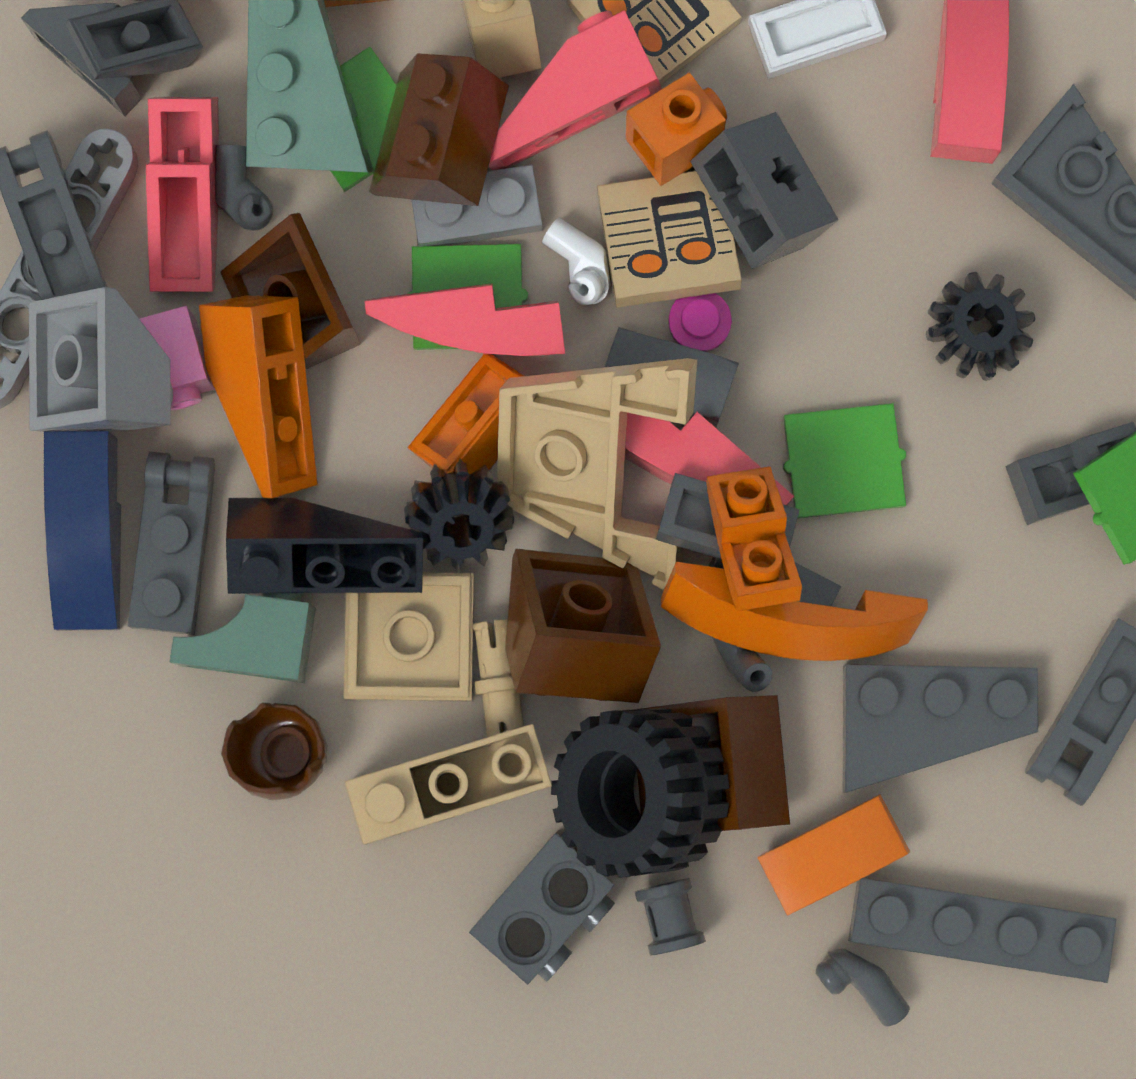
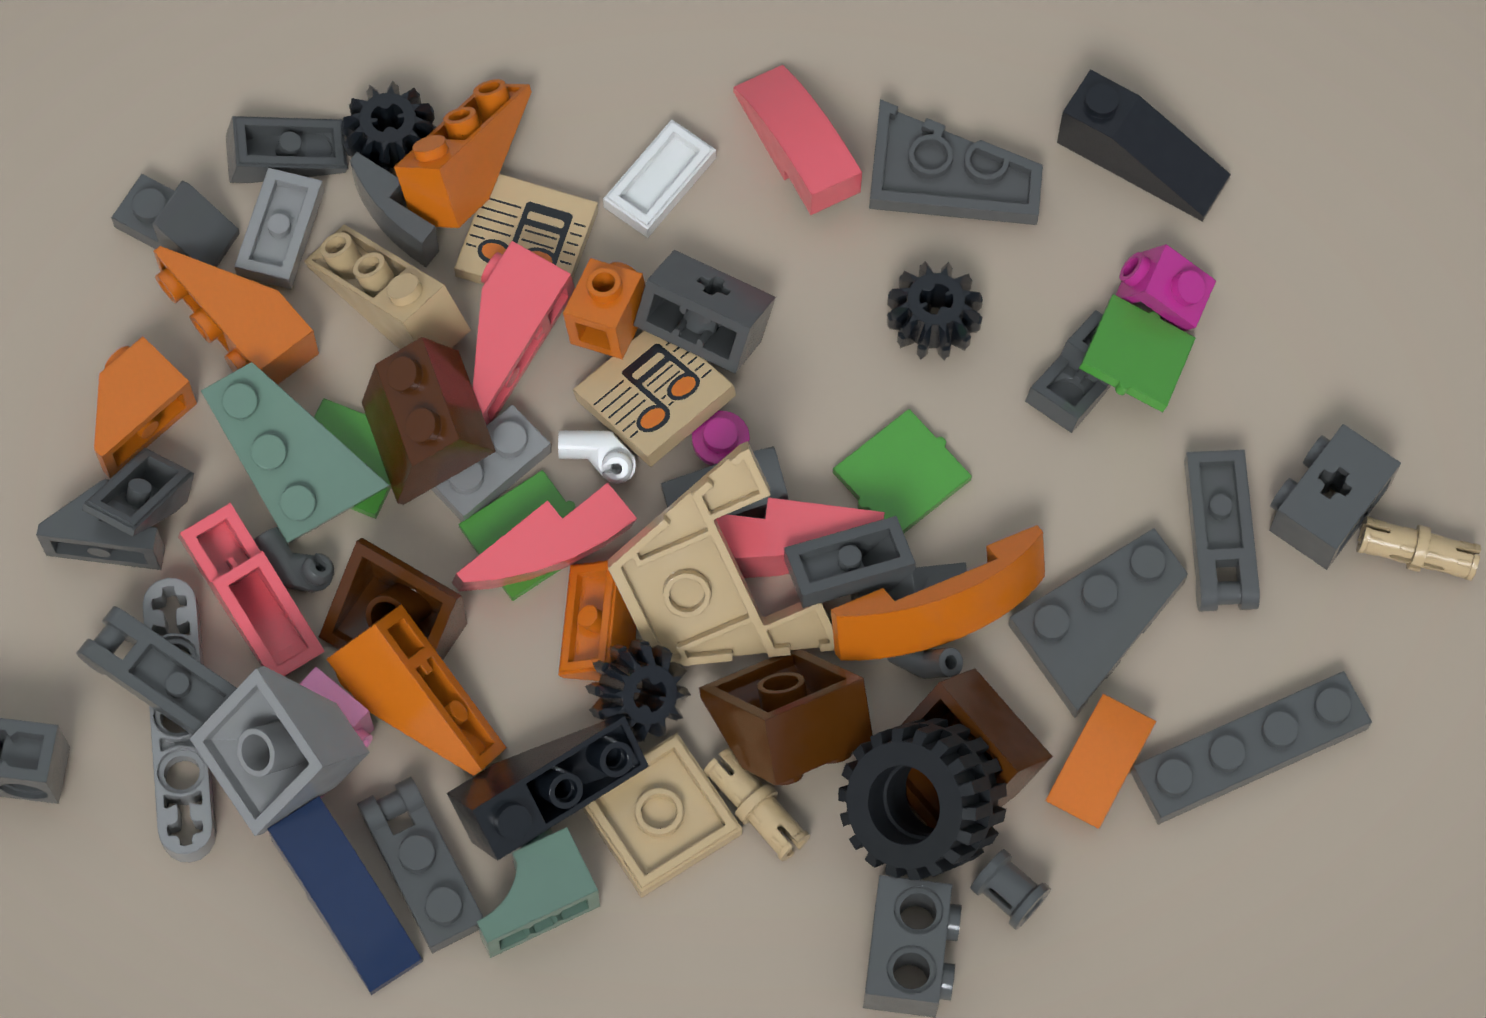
camera: 35 degrees left, 15 degrees down
reddish brown hair [221,703,328,800] -> none
tan slope [344,724,552,845] -> none
orange slope [706,466,802,612] -> none
dark grey arm [815,949,910,1026] -> none

